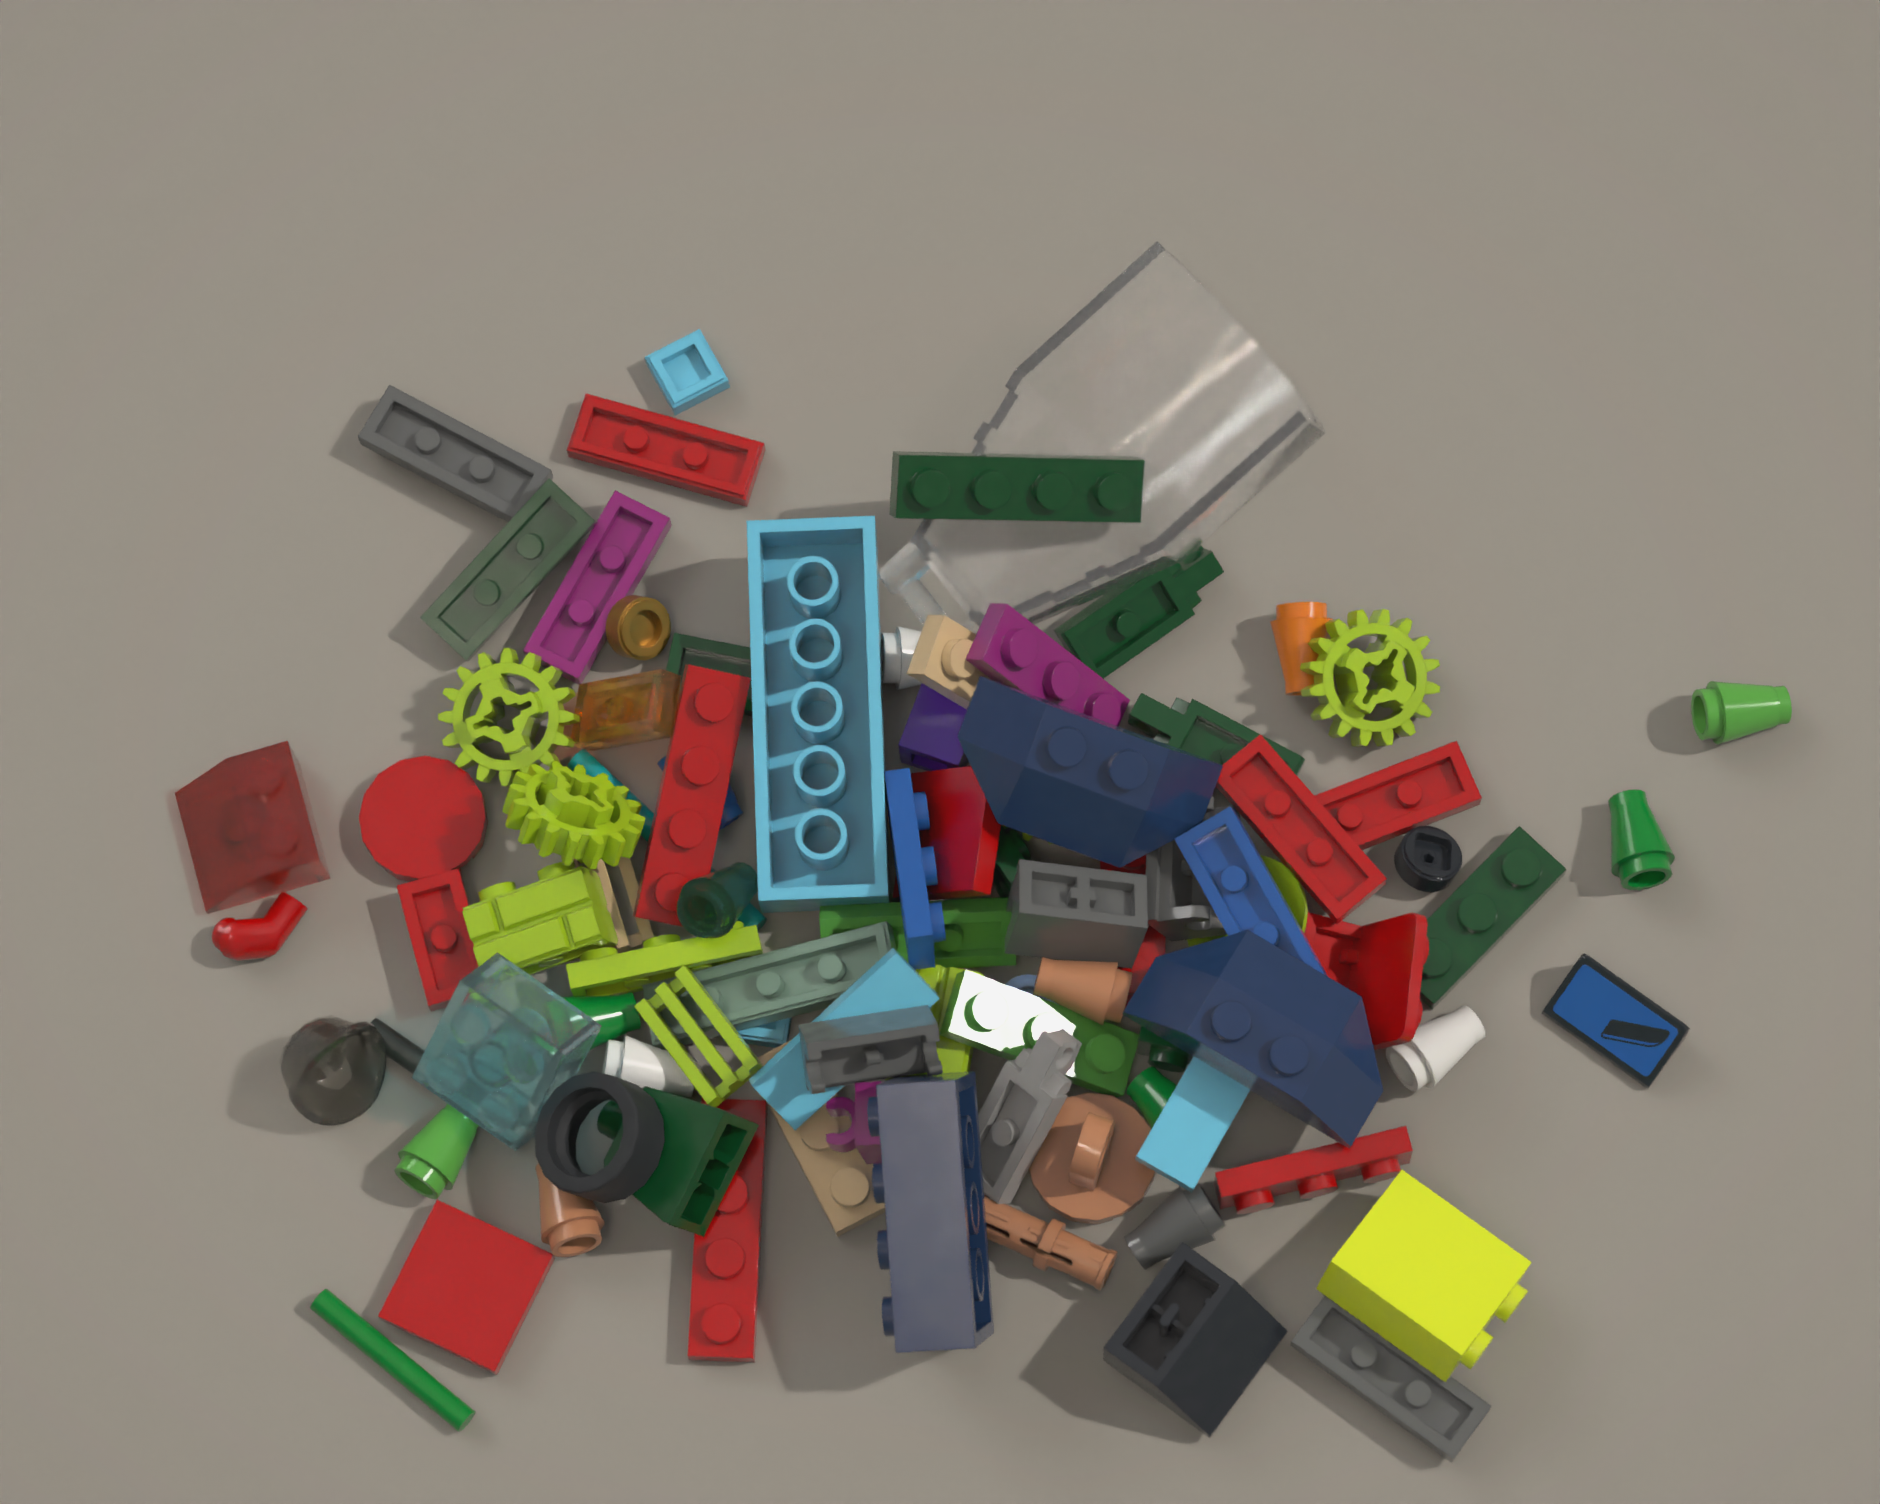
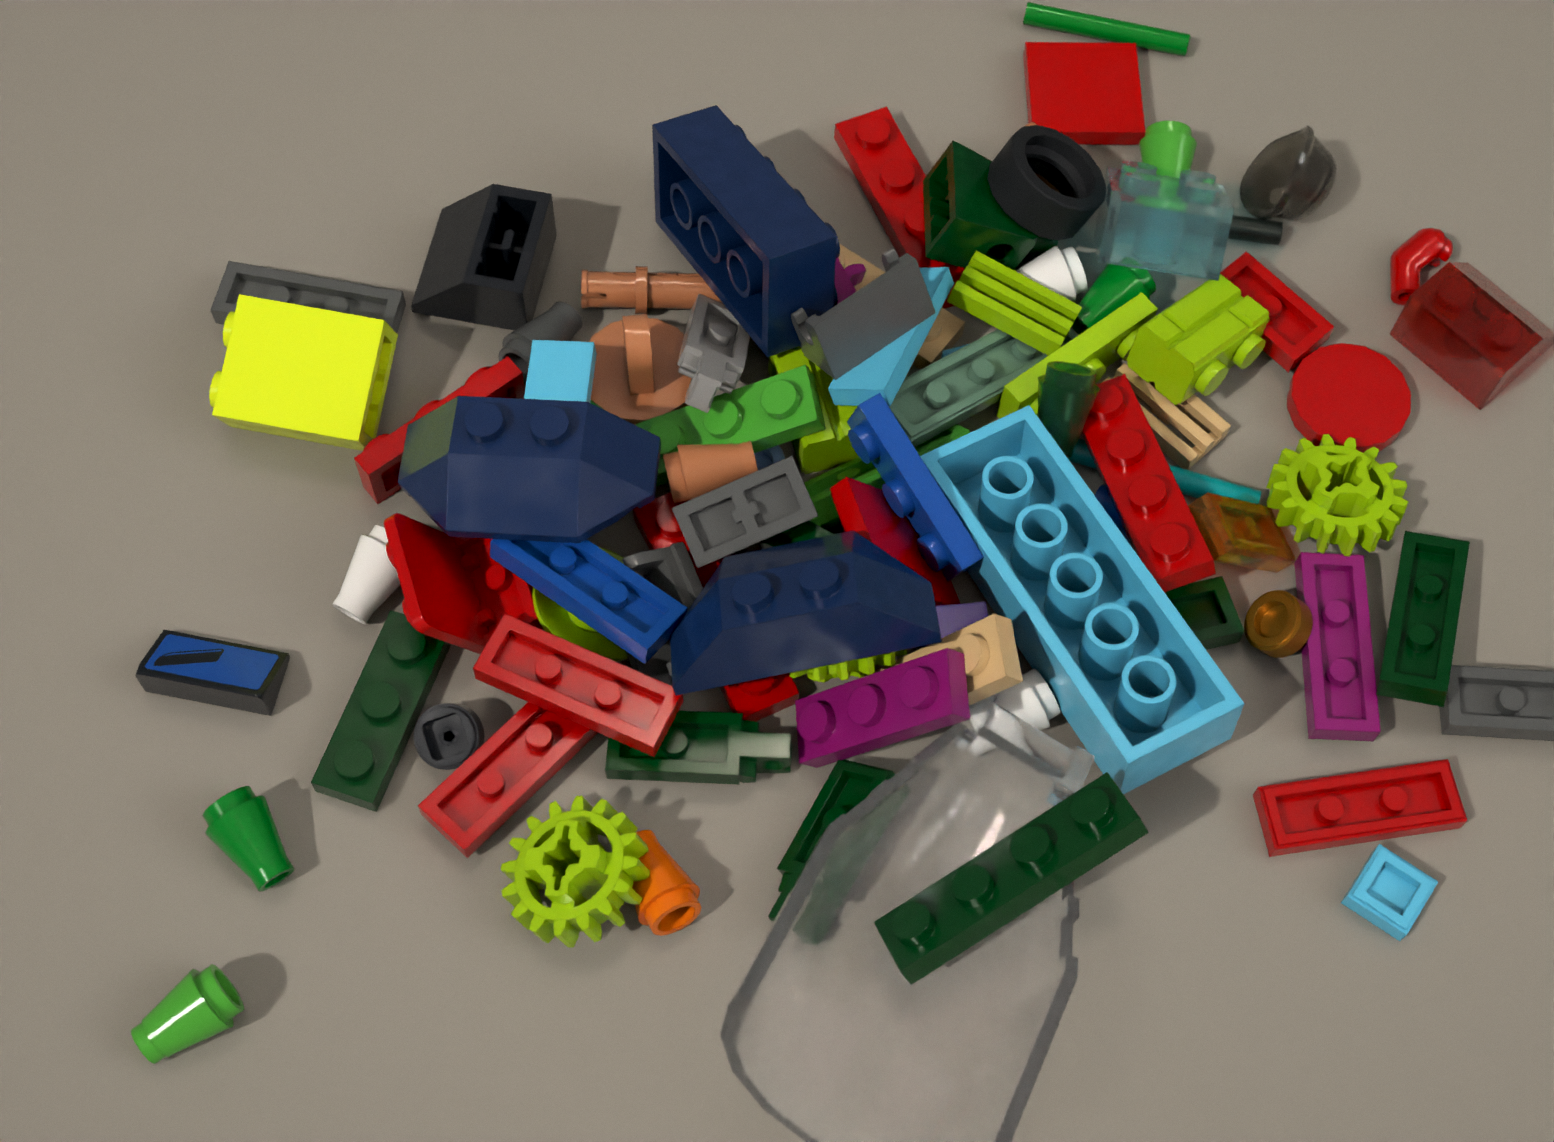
camera: 145 degrees right, 10 degrees down
lime gear [502,761,645,869] -> none

